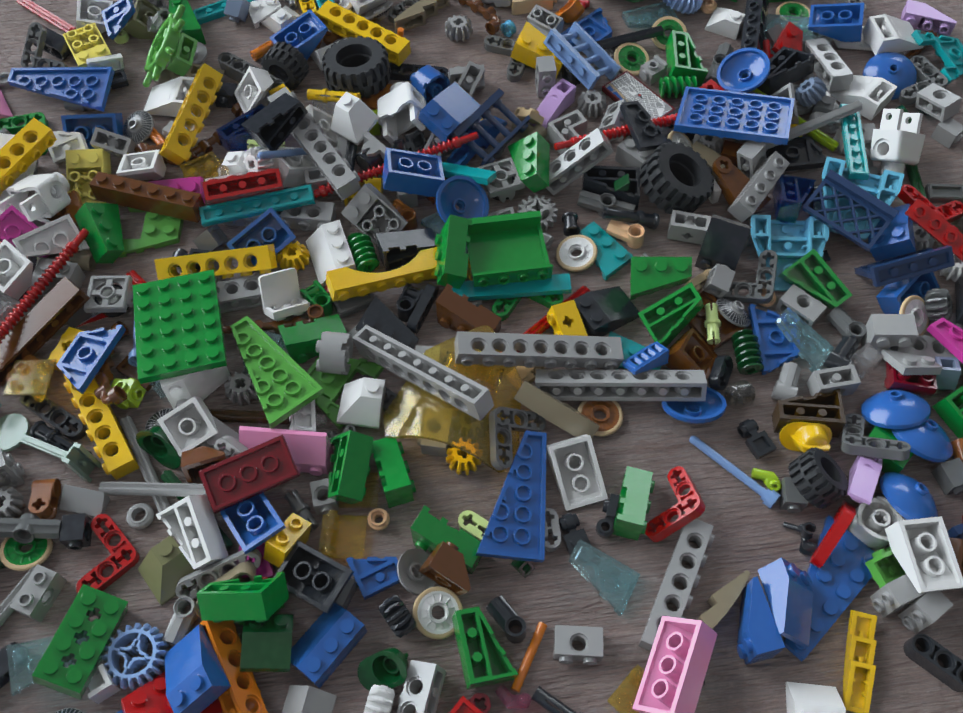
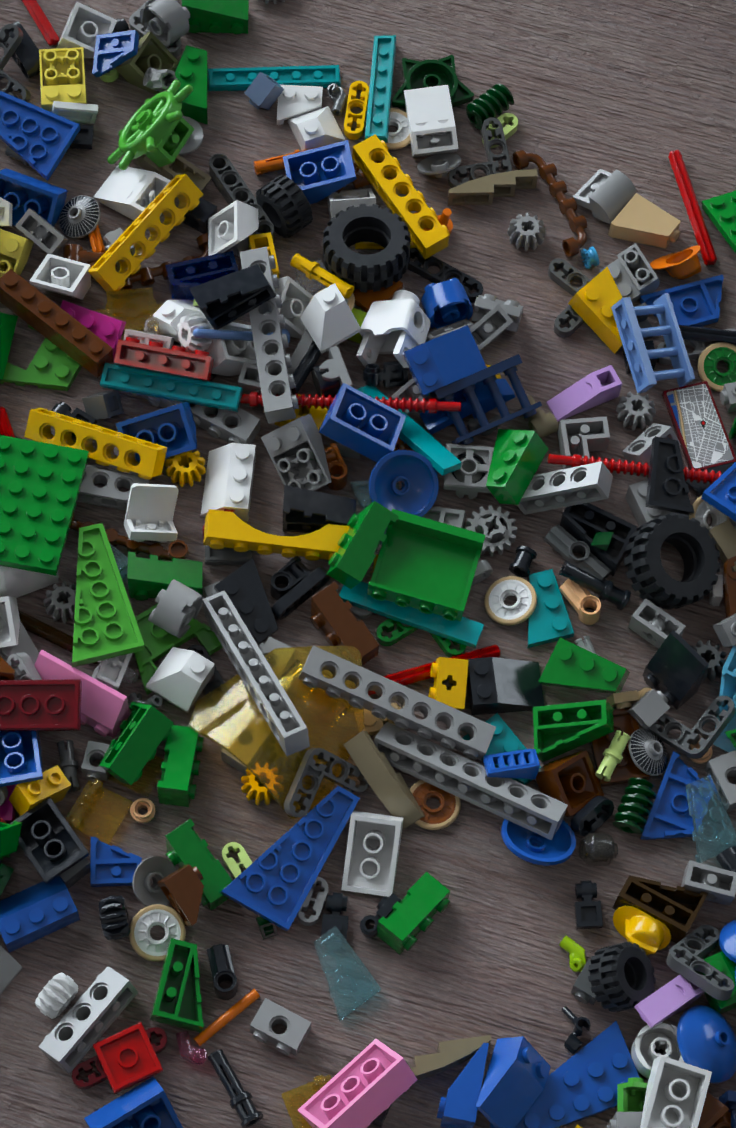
camera: 20 degrees right, 5 degrees up
green piece [300,280,334,317] -> none
green piece [347,232,380,273] -> none
dark green piece [357,647,409,691] -> none
tan plate [514,107,544,125] -> none
light grey brick [535,56,557,98] -> none
light grey brick [638,519,715,651] -> none
red beam [645,466,705,542] -> none
medium blue piece [689,436,781,509] -> none
light grey piece [771,362,801,400] -> none
red beam [809,500,856,569] -> none

